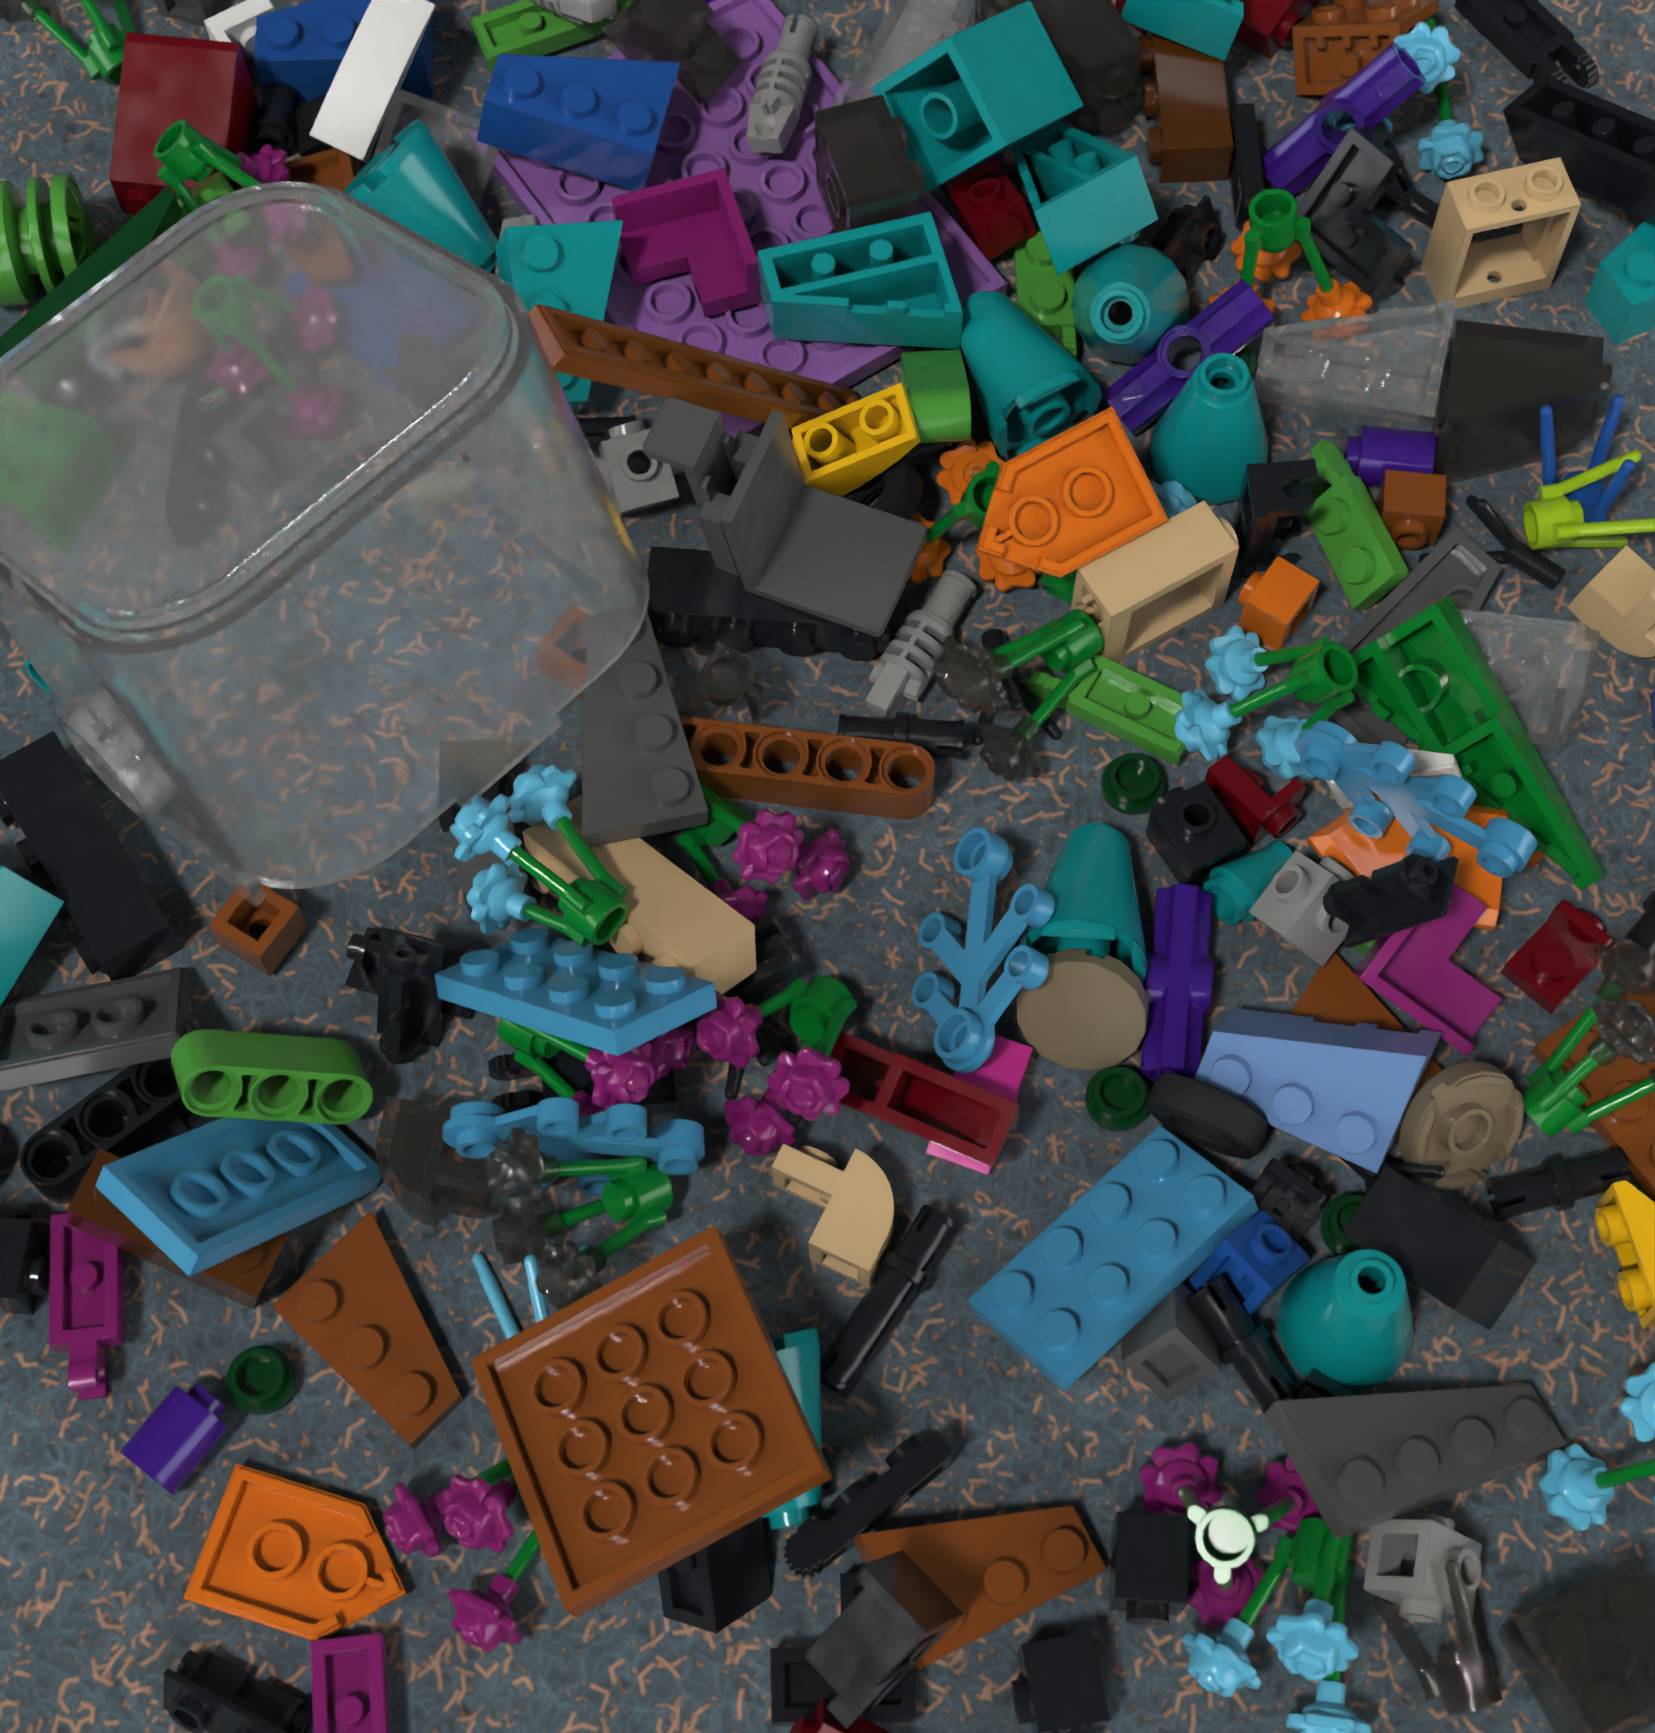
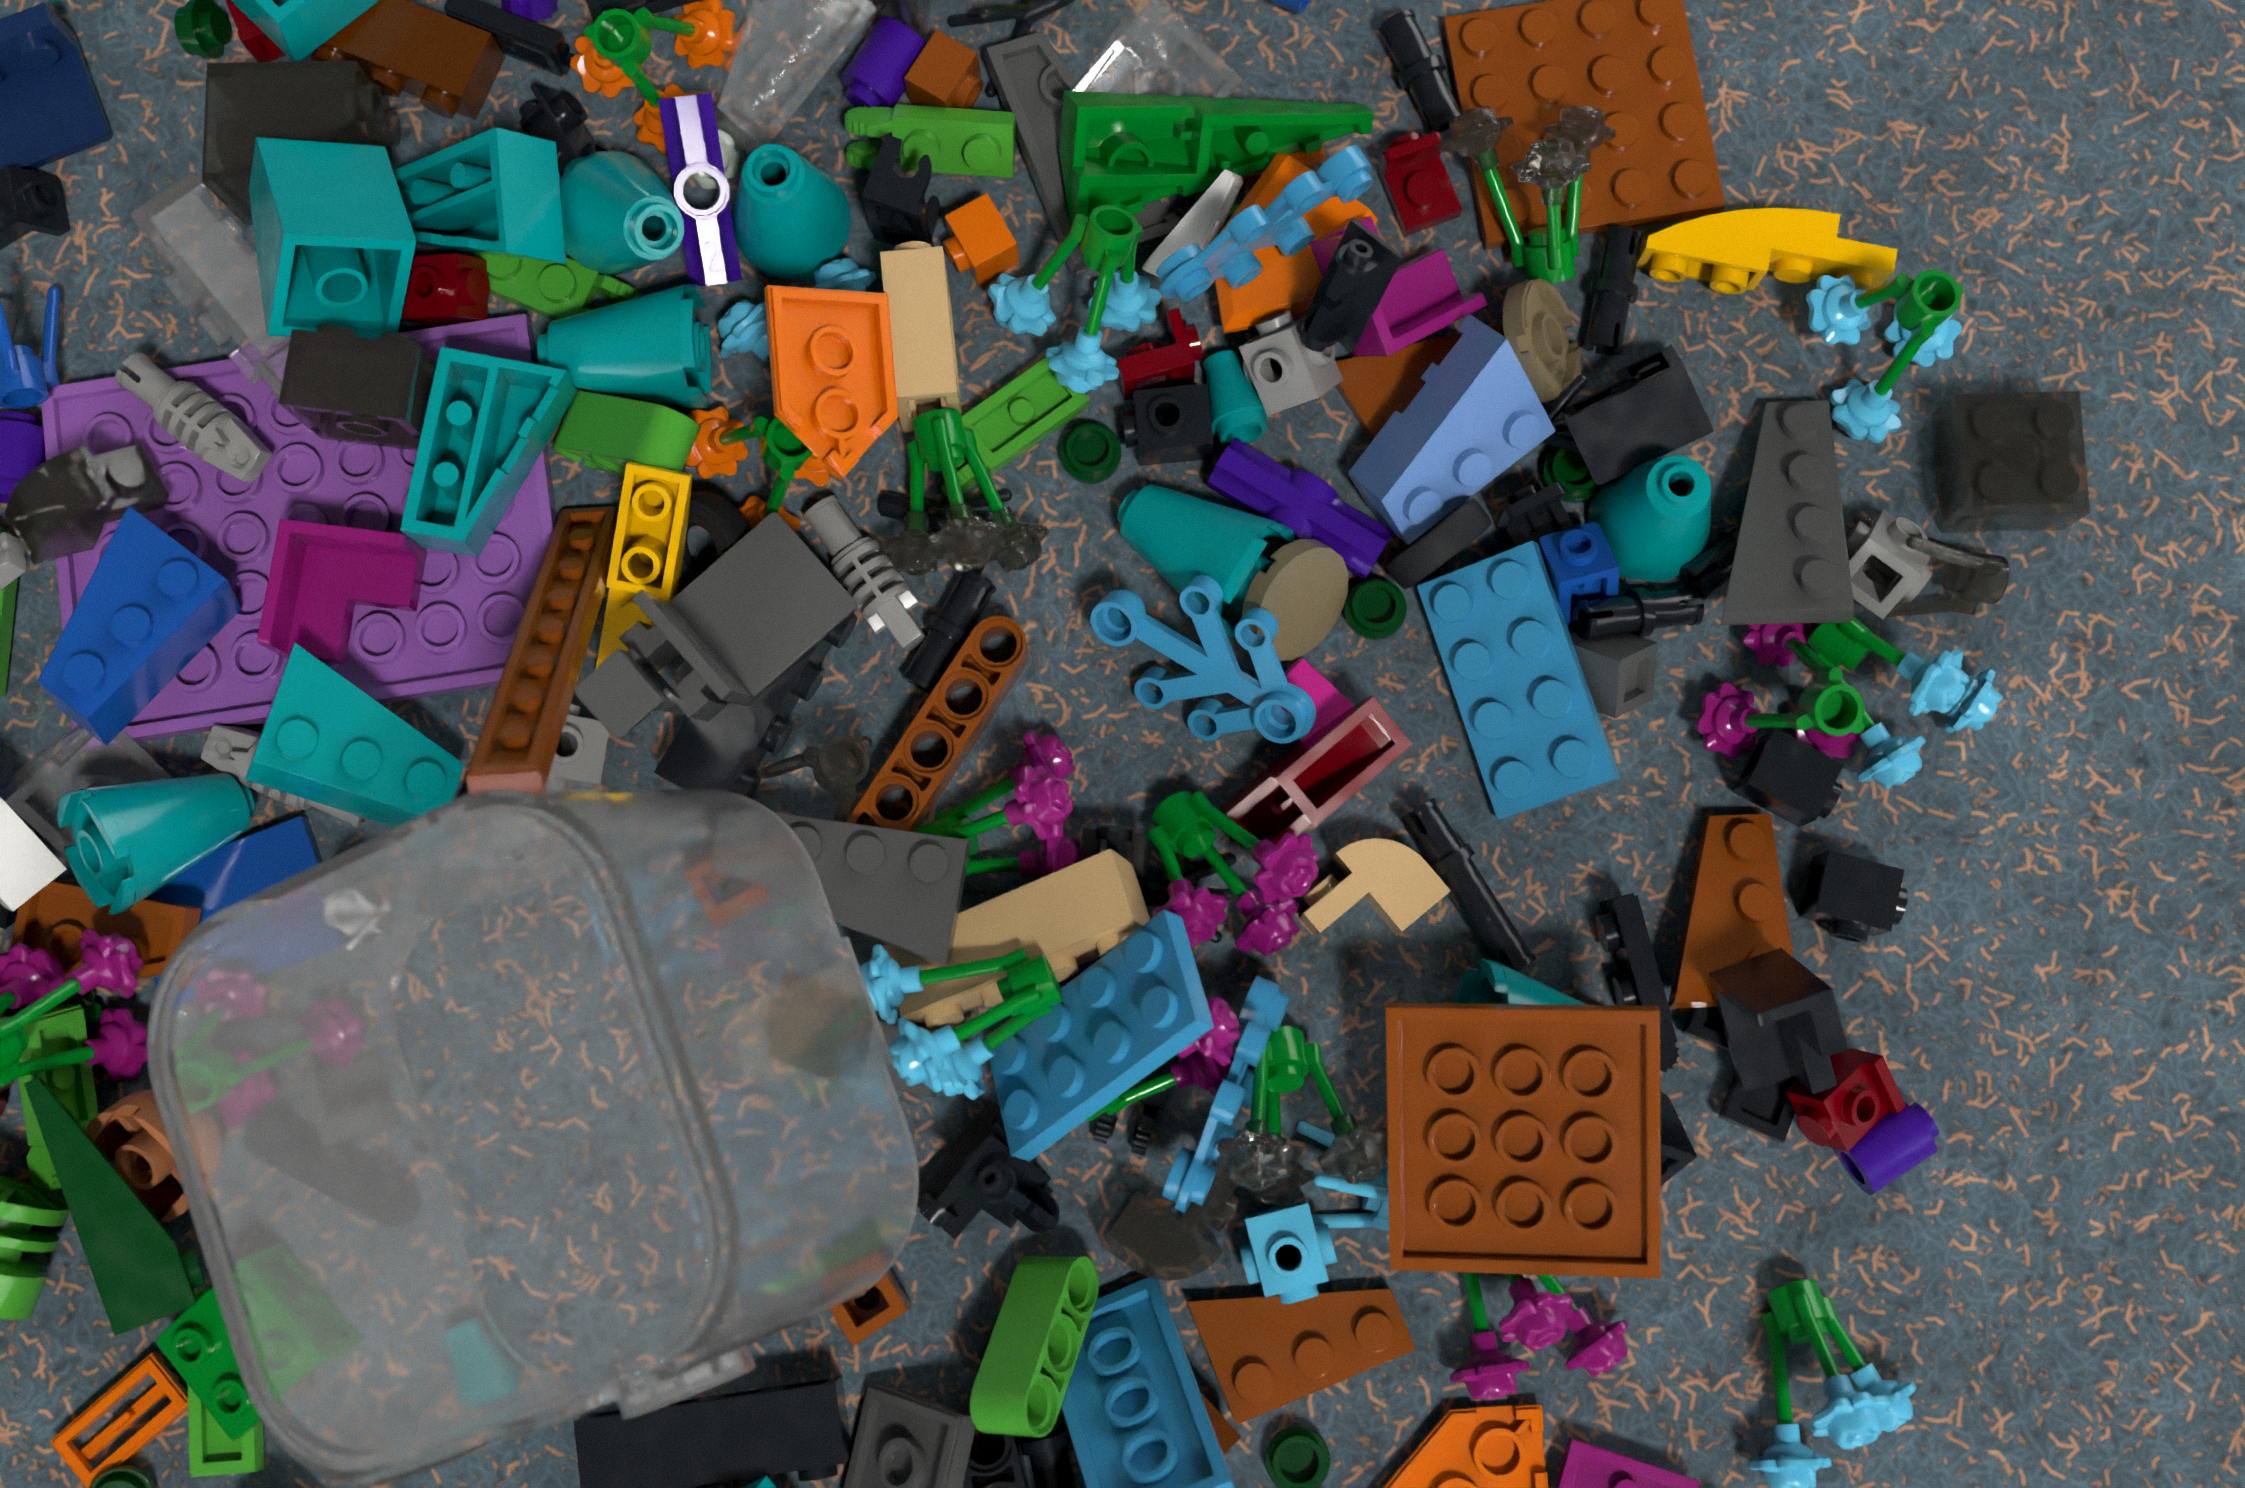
camera: 65 degrees left, 15 degrees up
none -> medium azure brick [1239,1200,1337,1305]

